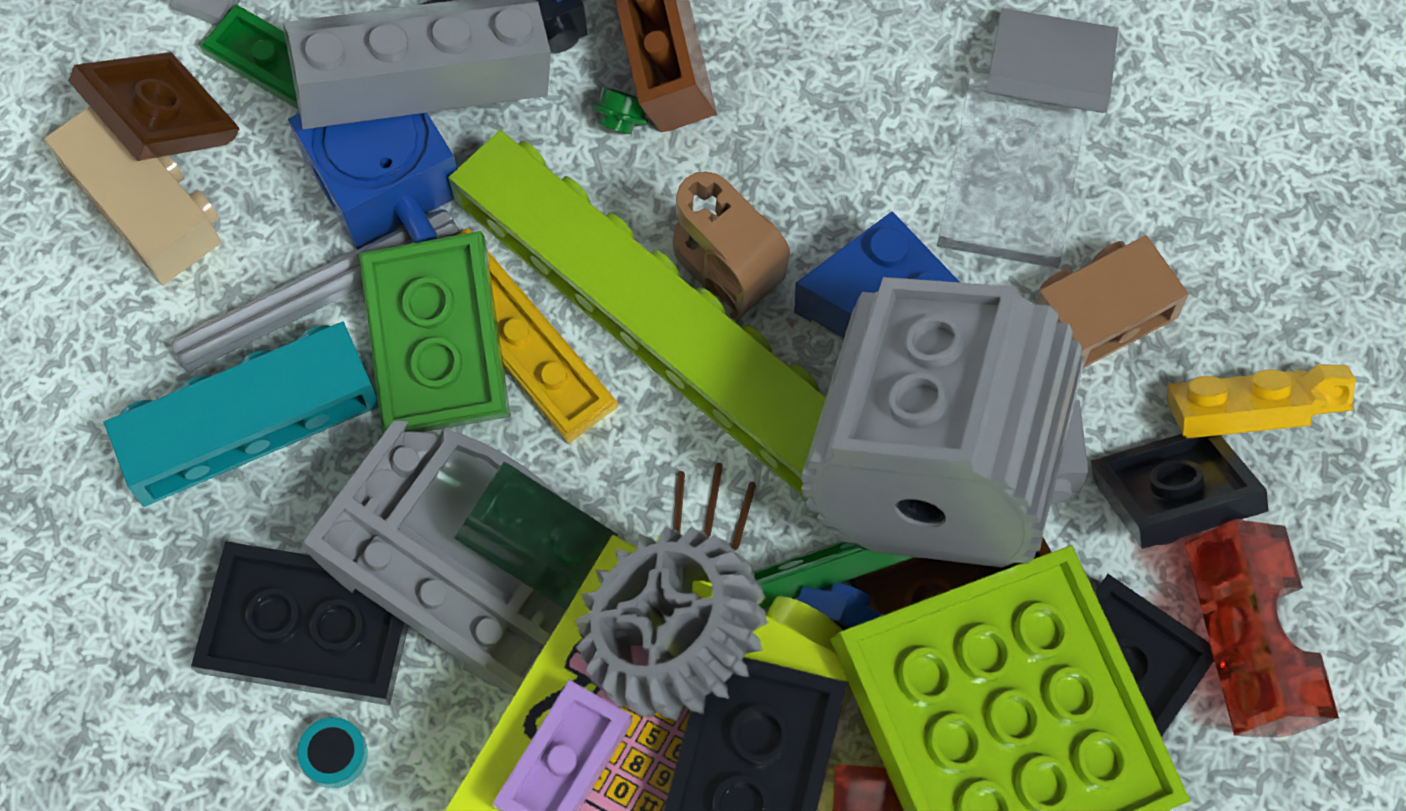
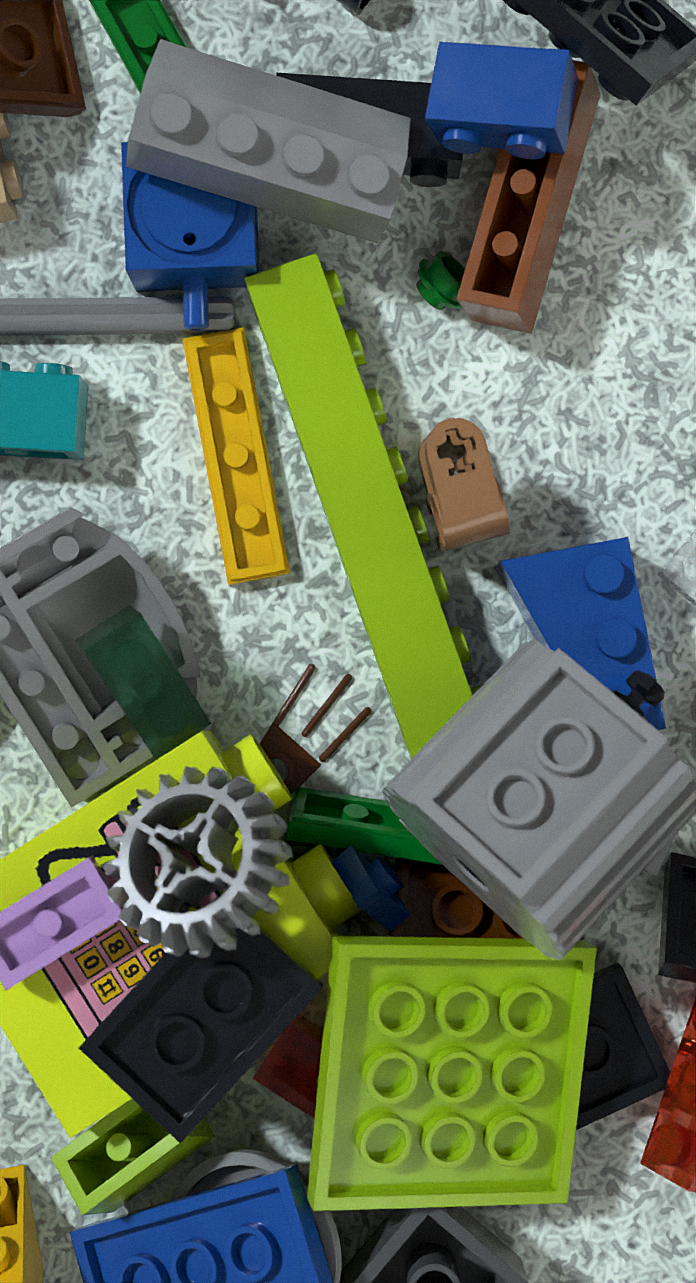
camera: 25 degrees right, 20 degrees up
bright green tile [359,231,511,434] -> none

